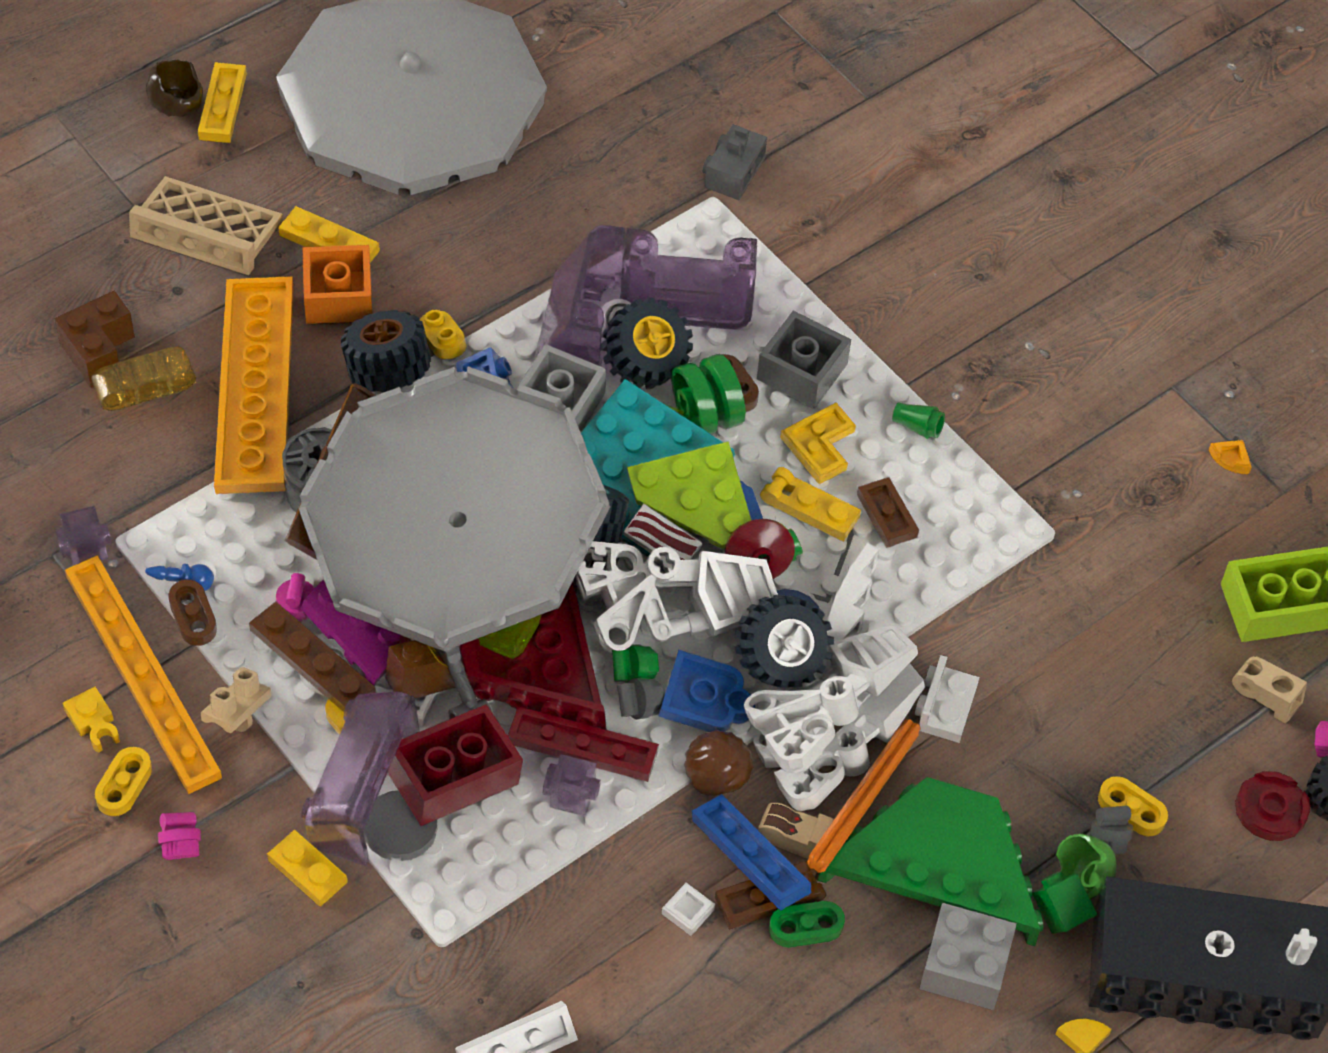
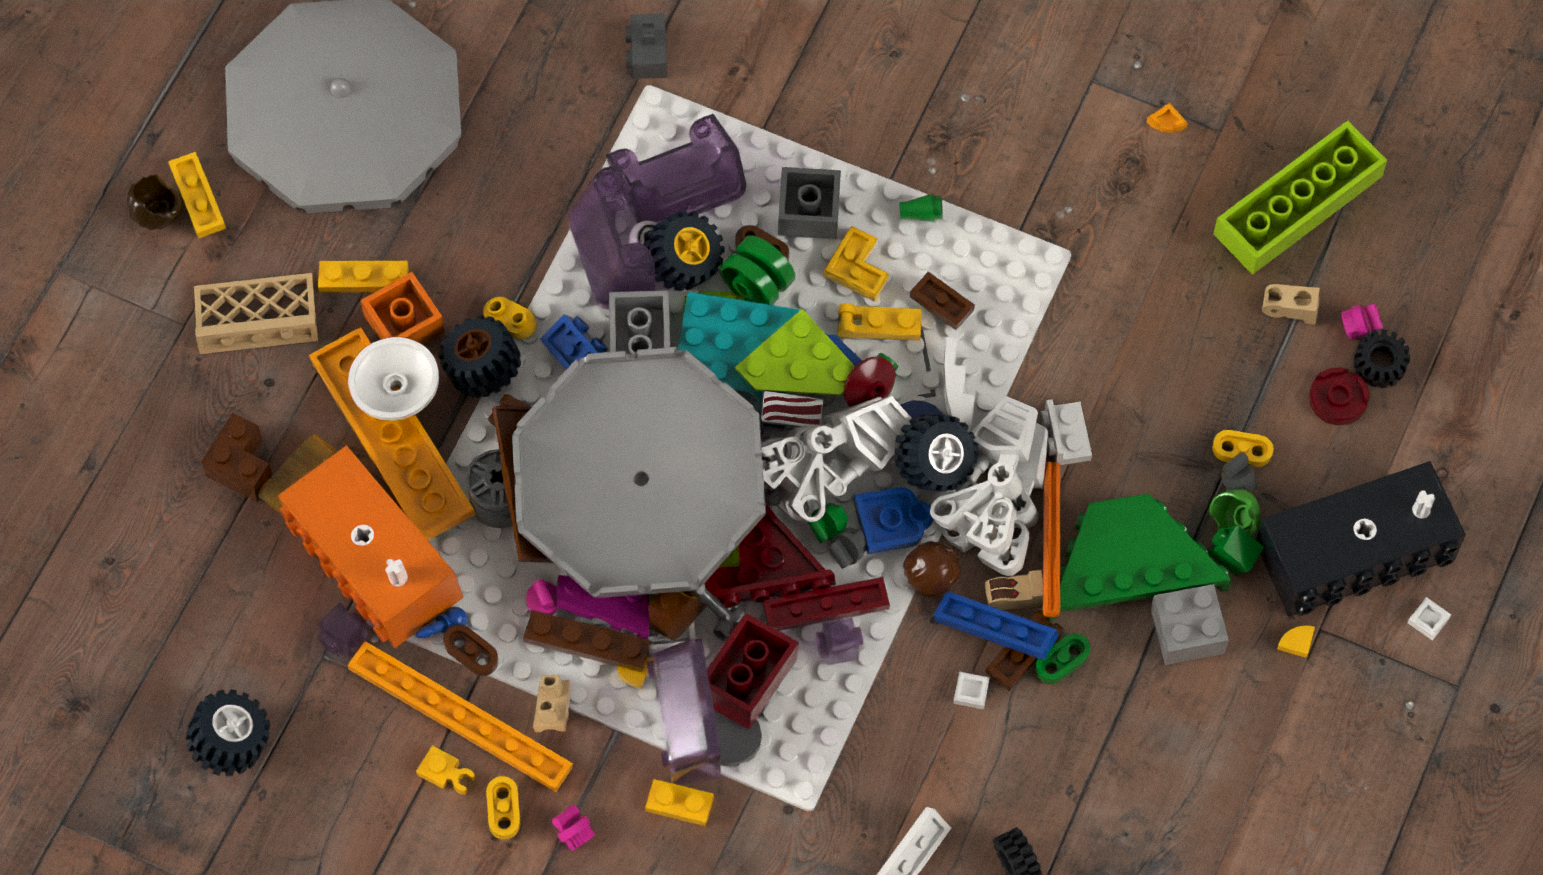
camera: 25 degrees left, 10 degrees up
none -> orange piece [277,445,464,649]
none -> white dish [348,337,439,421]

